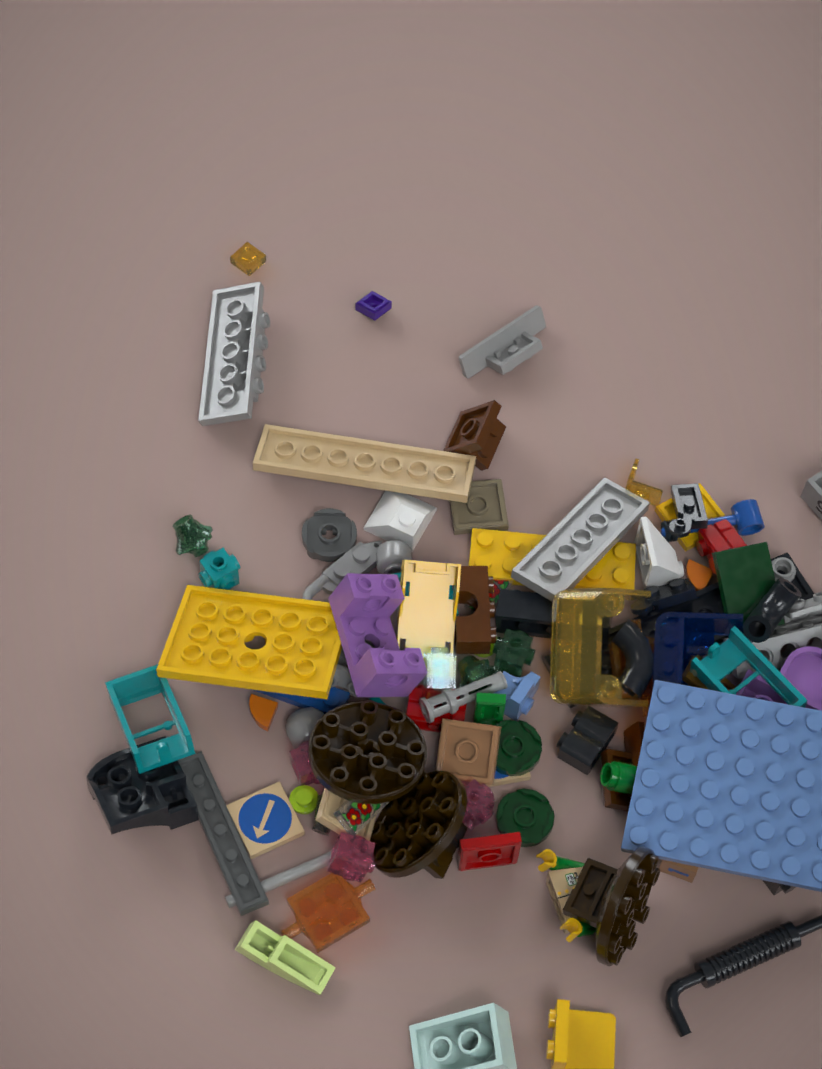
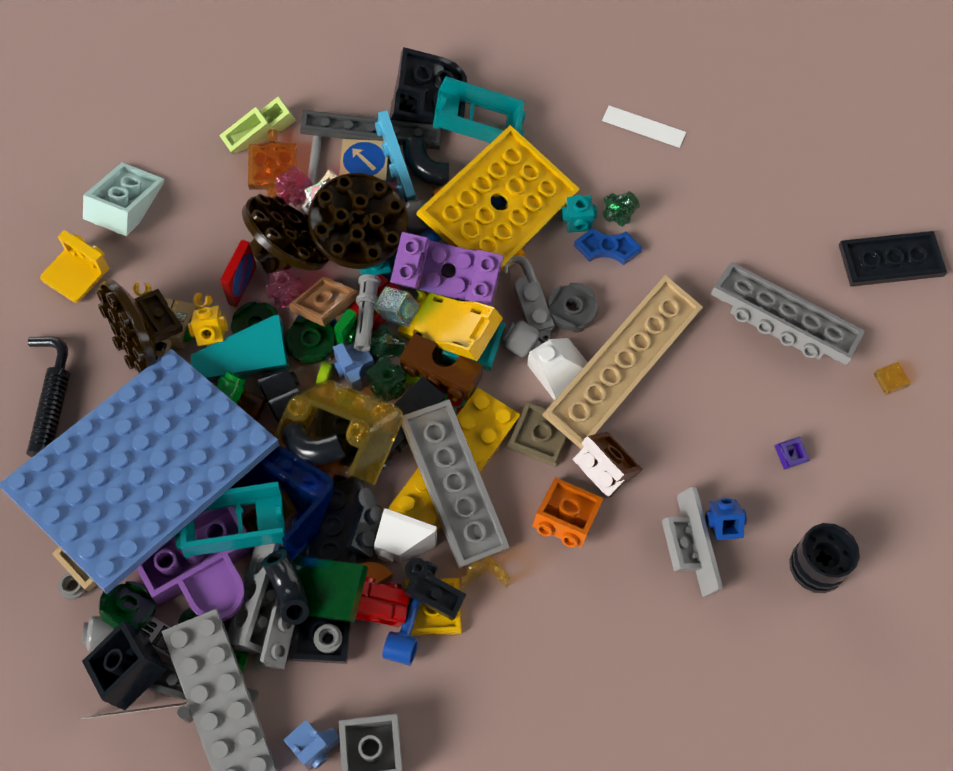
camera: 120 degrees right, 5 degrees up
none -> yellow brick [188,305,228,346]
none -> teal slope [189,315,290,382]
none -> lime tile [316,361,334,388]
none -> medium azure plate [375,110,416,202]
none -> black cylinder [403,137,449,186]
none -> orange plate [532,477,604,548]
none -> blue tile [574,228,642,265]
none -> white sticker [602,105,686,148]
none -> blue brick [705,498,747,540]
none -> black wheel [789,523,860,593]
none -> black tile [839,231,947,287]

